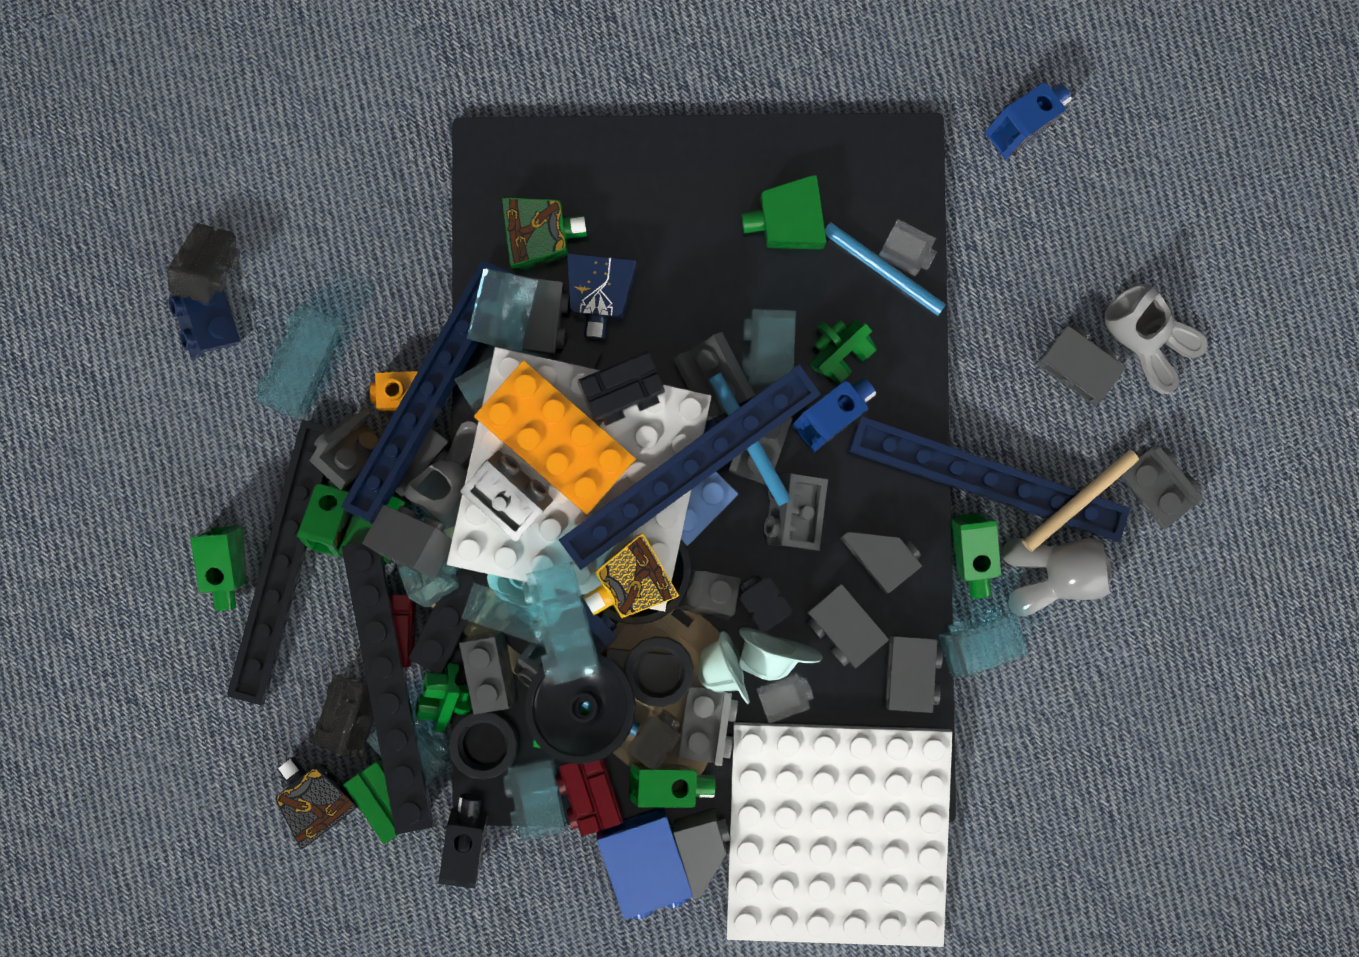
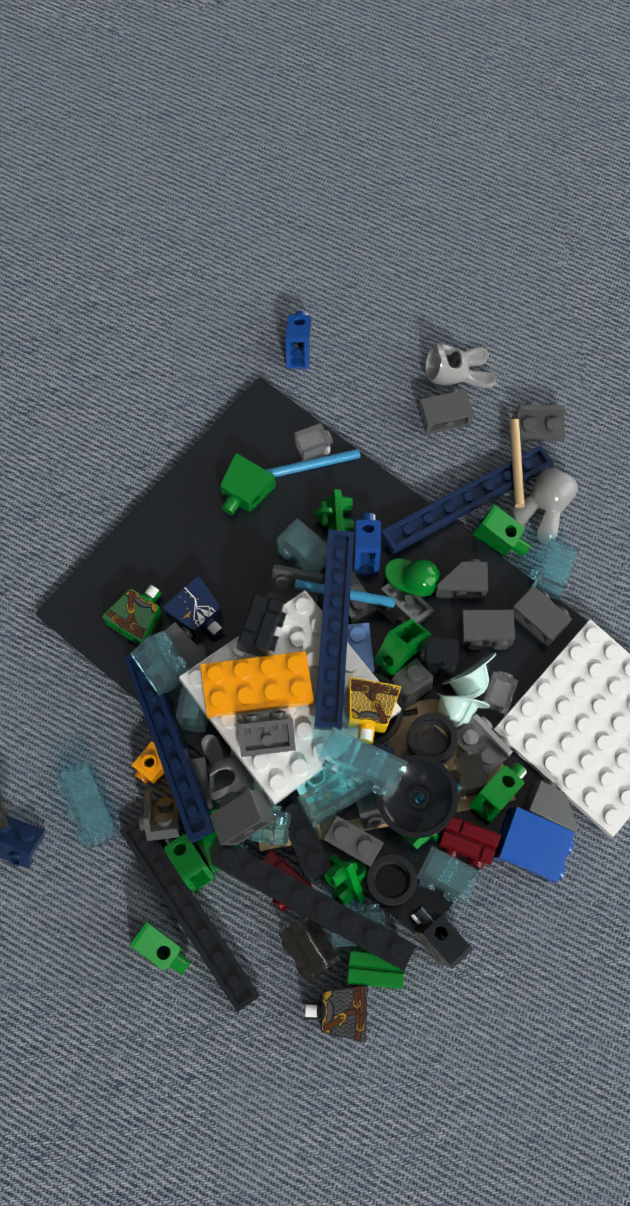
camera: 55 degrees left, 15 degrees down
none -> green torso [375,618,431,680]
none -> green cap [385,559,440,597]

